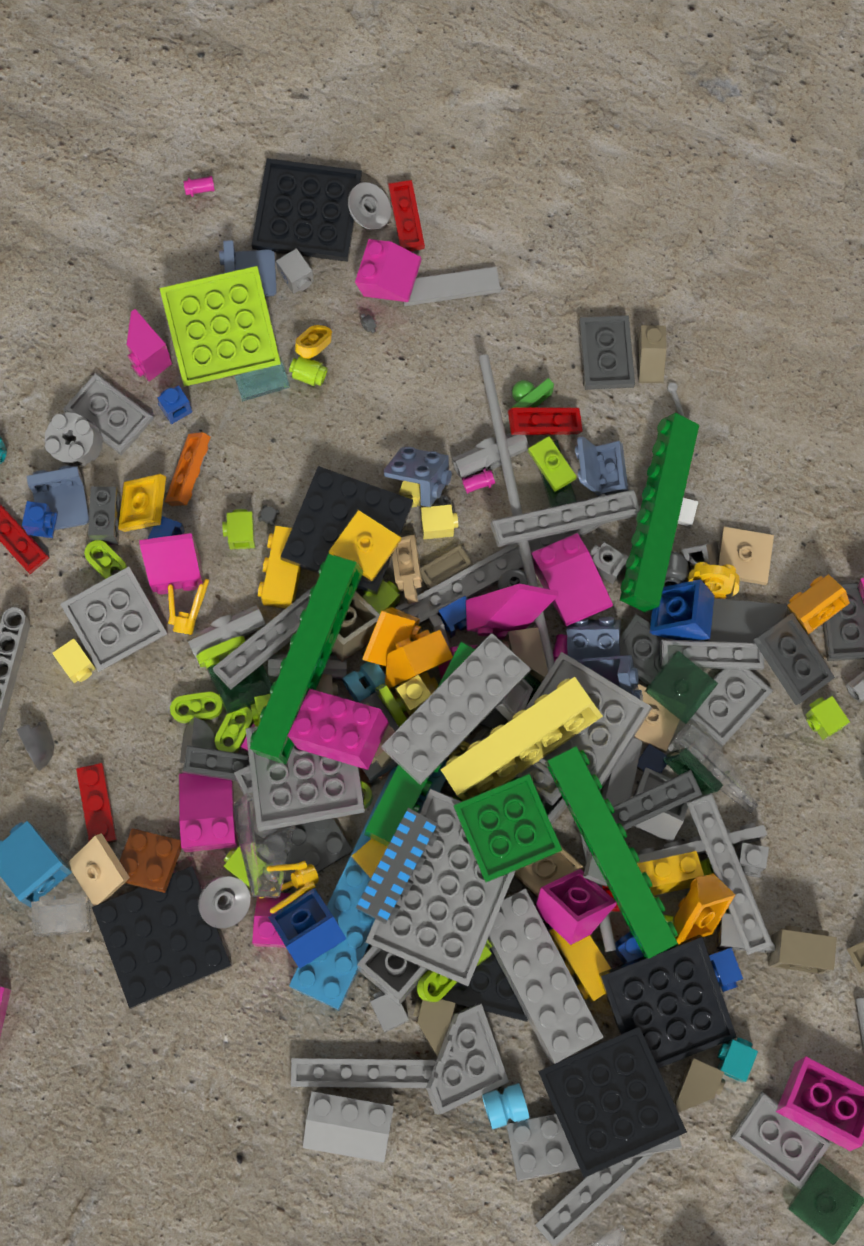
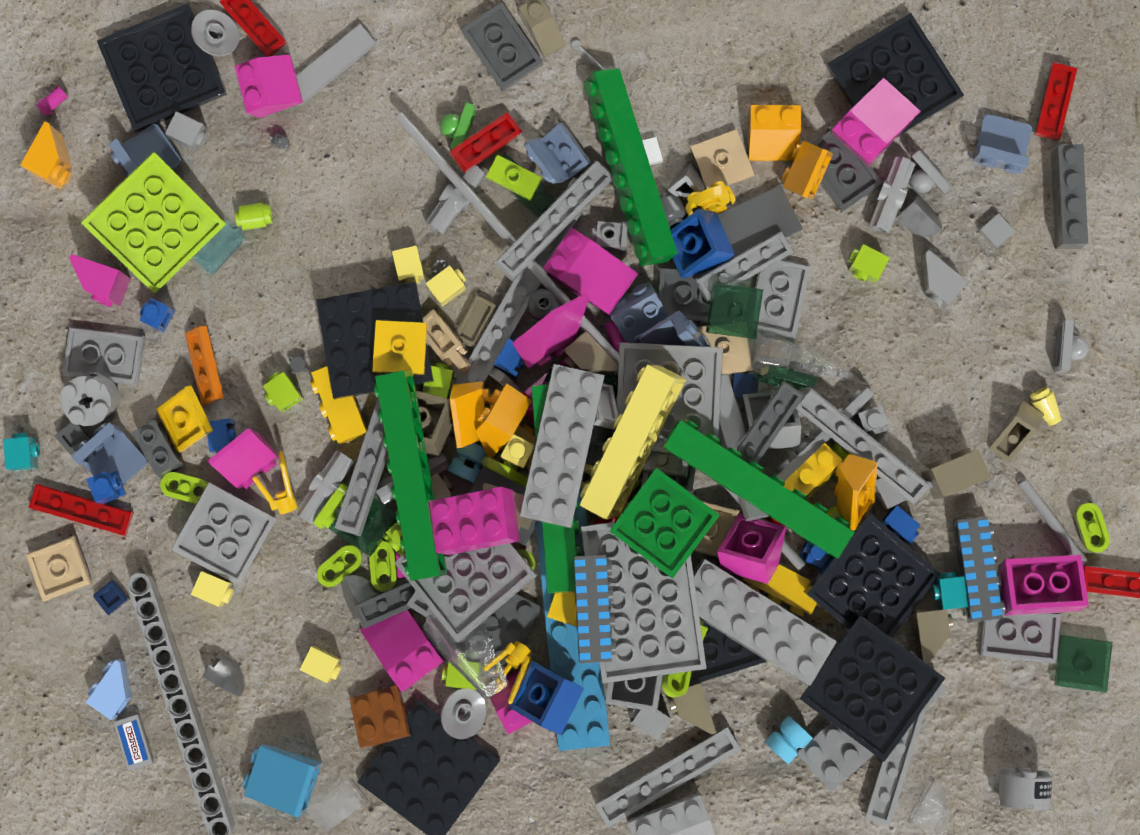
camera: 25 degrees left, 10 degrees up
tan plate [67,833,130,906] -> none
red plate [76,763,117,843] -> none
yellow plate [295,325,332,359] -> none
sand blue bracket [384,447,452,507] -> none
light grey plate [426,1004,509,1115] -> none
dark pink pin [462,469,495,494] -> none
dark grey plate [753,613,835,705] -> none
none -> light orange slope [20,121,72,190]
none -> dark grey plate [55,422,91,455]
none -> light yellow brick [300,646,343,683]
none -> light orange slope [748,105,801,161]
none -> dark grey brick [953,516,1006,623]

